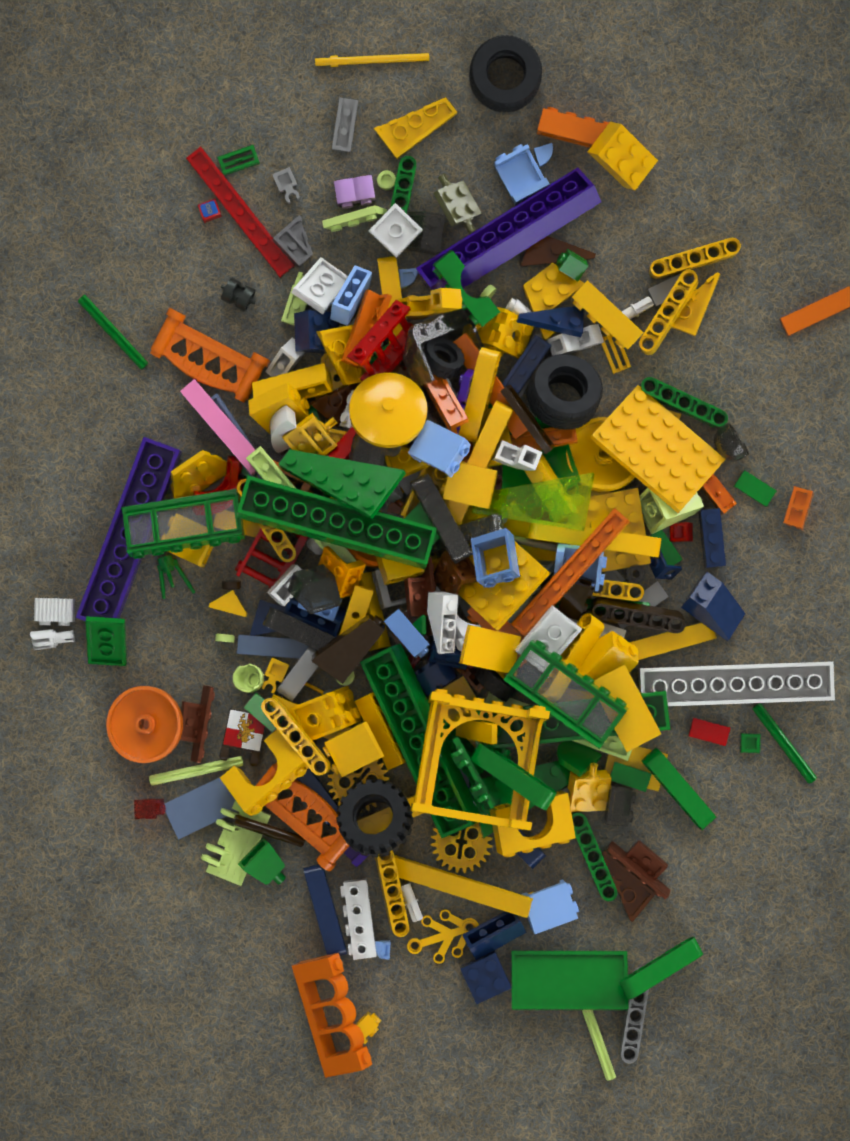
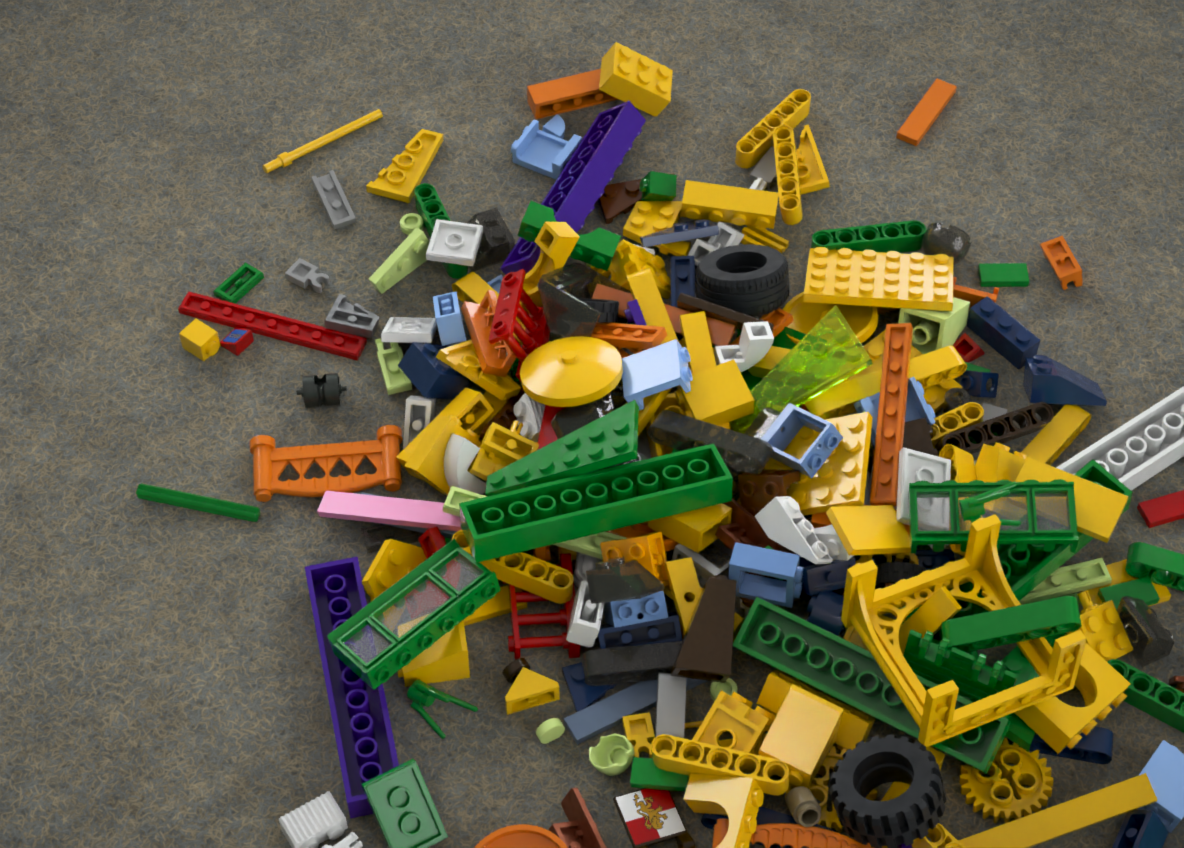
camera: 30 degrees left, 35 degrees down
lavender brick [334,175,376,209] -> none
olive plate [433,174,482,234] -> none
black tyre [469,35,542,112] -> none
none -> yellow brick [179,318,221,361]
none -> dark tan brick [785,786,821,827]
none -> green plant [959,482,1021,526]

